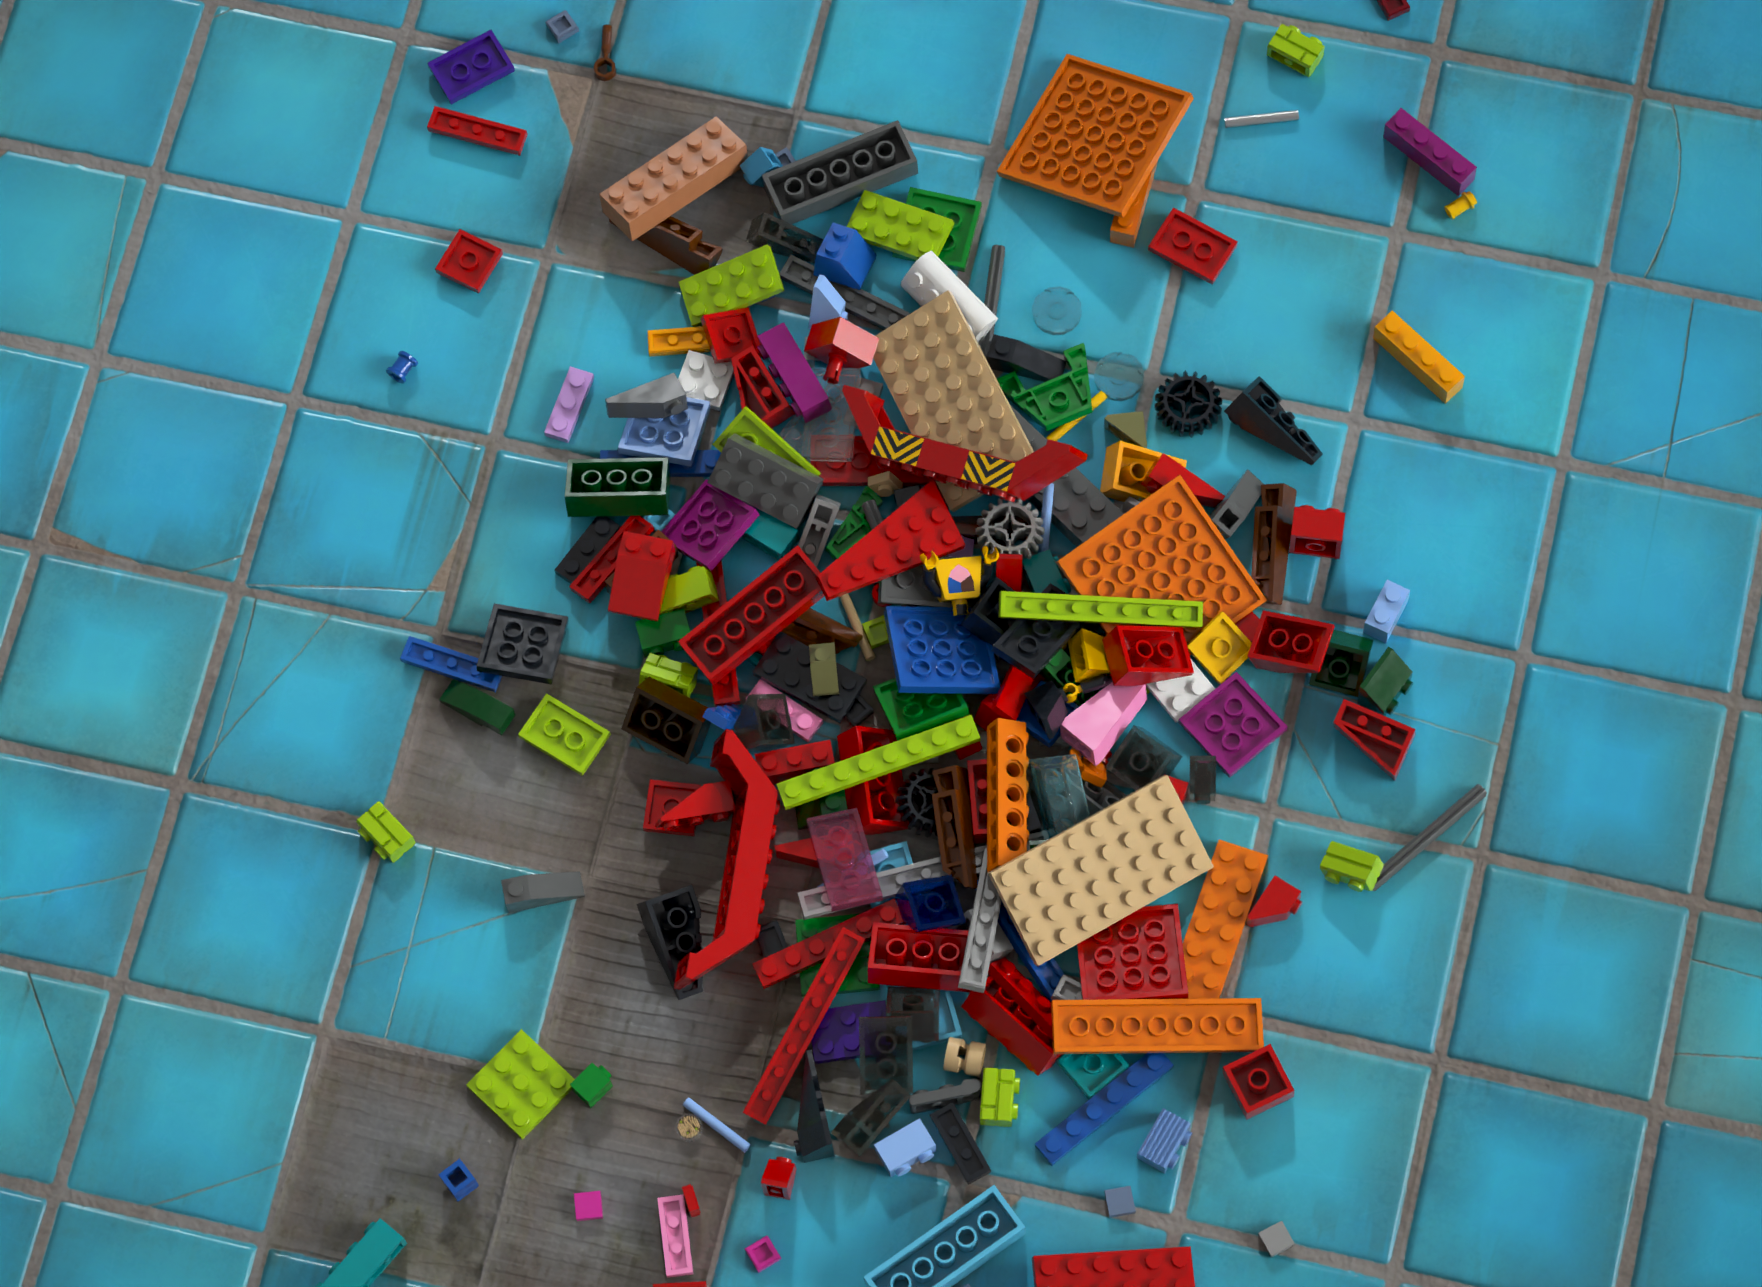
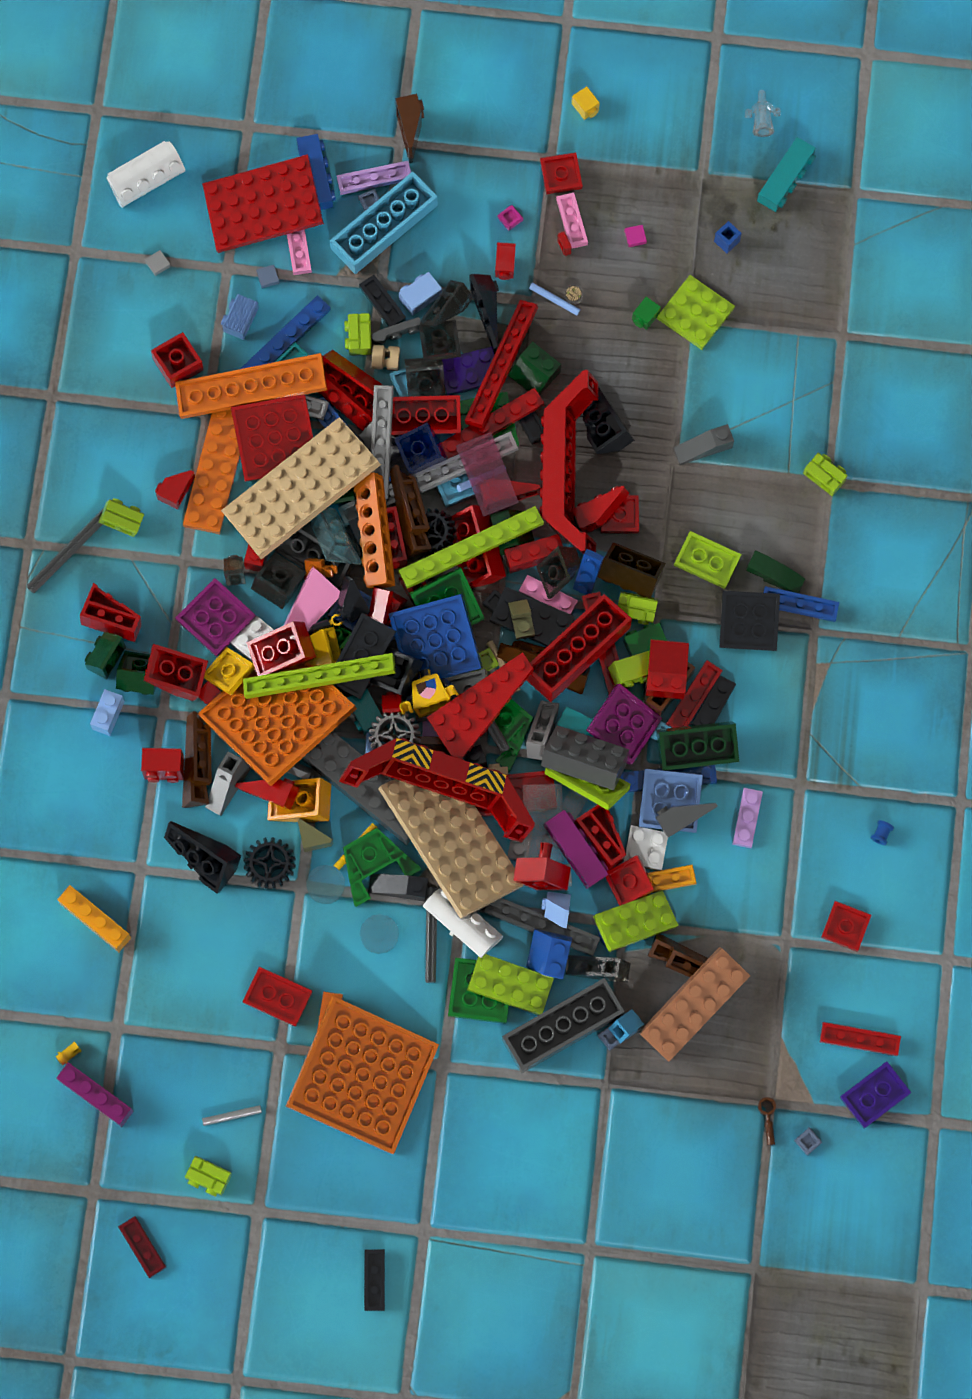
camera: 165 degrees right, 5 degrees up
none -> bright pink plate [287,229,312,275]
none -> dark green slope [508,342,561,395]

